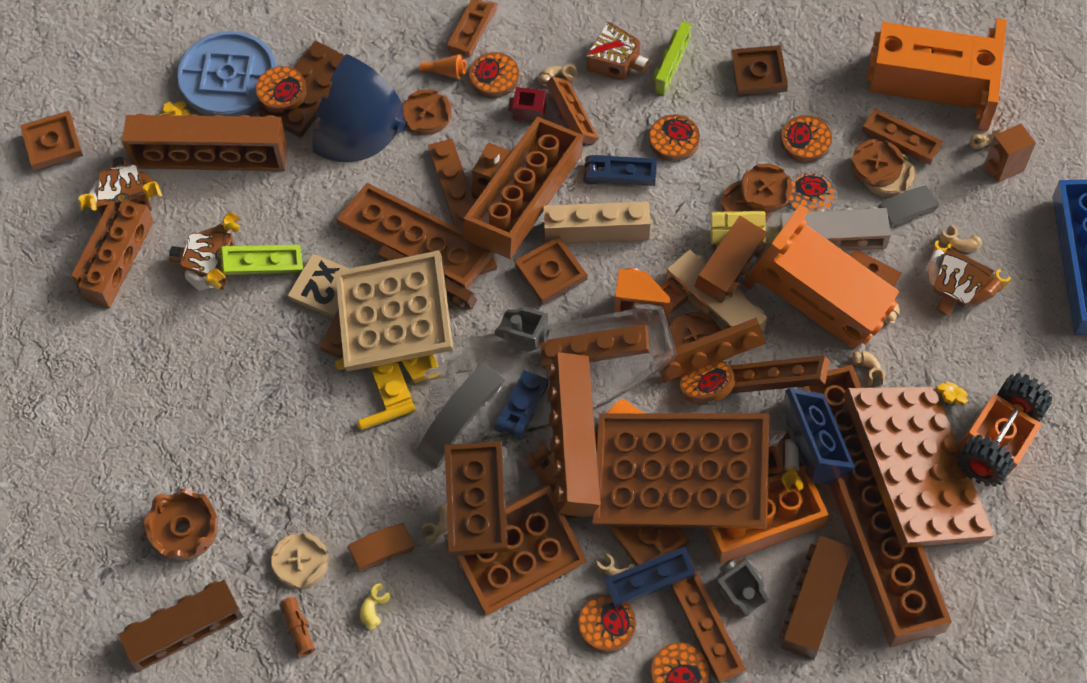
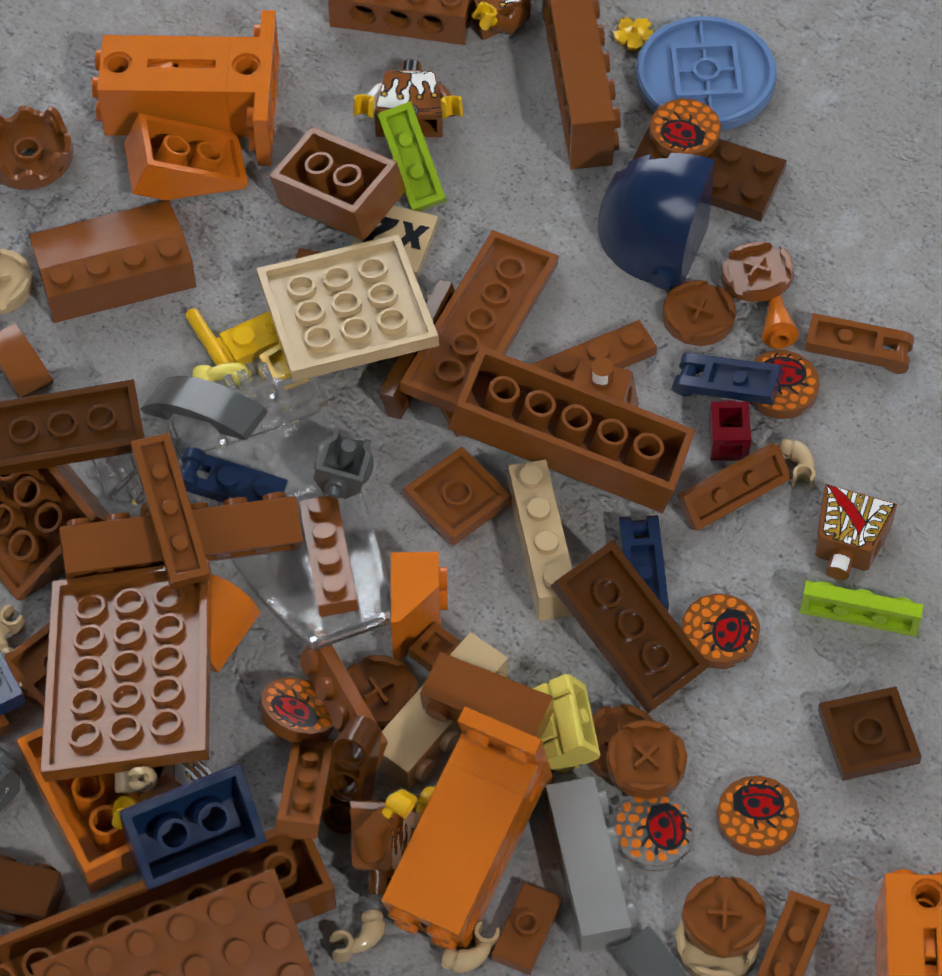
camera: 80 degrees right, 5 degrees down
none -> dark orange slope [28,200,196,323]
none -> orange brick [92,10,280,166]
none -> tan arm [115,766,157,793]
none -> orange slope [124,113,248,200]
none -> dark orange plate [131,432,210,589]
none -> light yellow arm [192,363,253,388]
none -> dark orange brick [269,126,406,241]
none -> reddish brown beam [322,716,382,835]
none -> dark orange torso [350,787,435,894]
none -> reddish brown plate [550,540,710,714]
none -> dark blue plate [672,353,783,405]
none -> dark orange tile [721,241,794,302]

